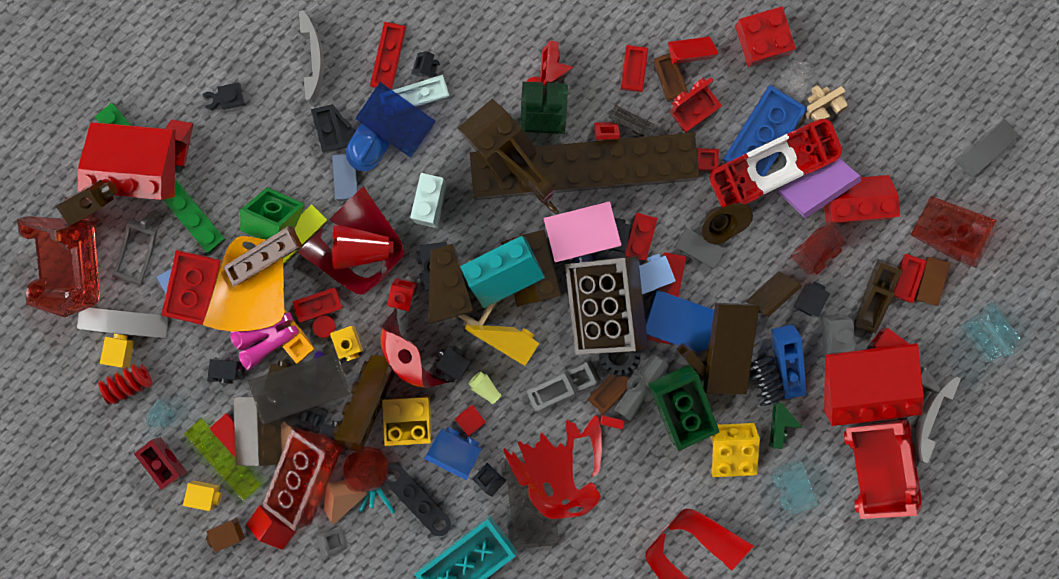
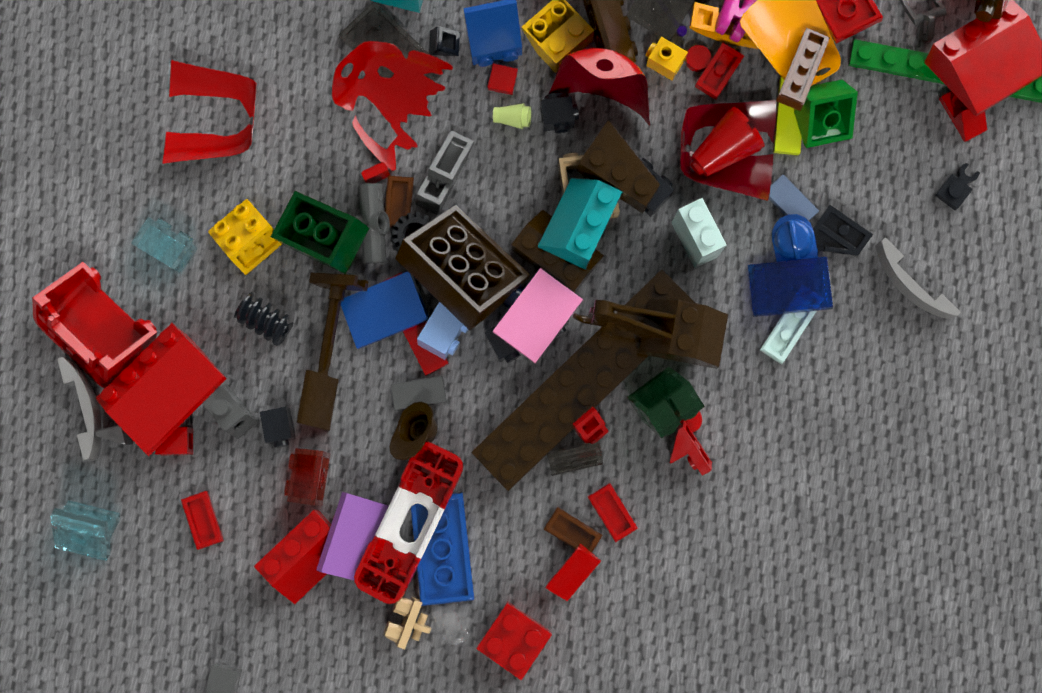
camera: 140 degrees right, 5 degrees down
red tile [370,21,407,91] -> none
red bracket [387,278,418,311] -> none
black tile [411,51,440,77] -> none
yellow slope [465,325,539,366] -> none
red plate [624,212,658,262] -> none
red bracket [669,77,722,133] -> none
red tile [697,148,719,172] -> none
dark brown tile [703,303,760,394] -> none
dark green slope [769,402,802,449] -> none
blue slope [771,325,807,399] -> none
dark brown slope [854,259,902,334] -> none
clear red slope [911,196,997,268] -> none
reddish brown tile [914,257,950,306] -> none

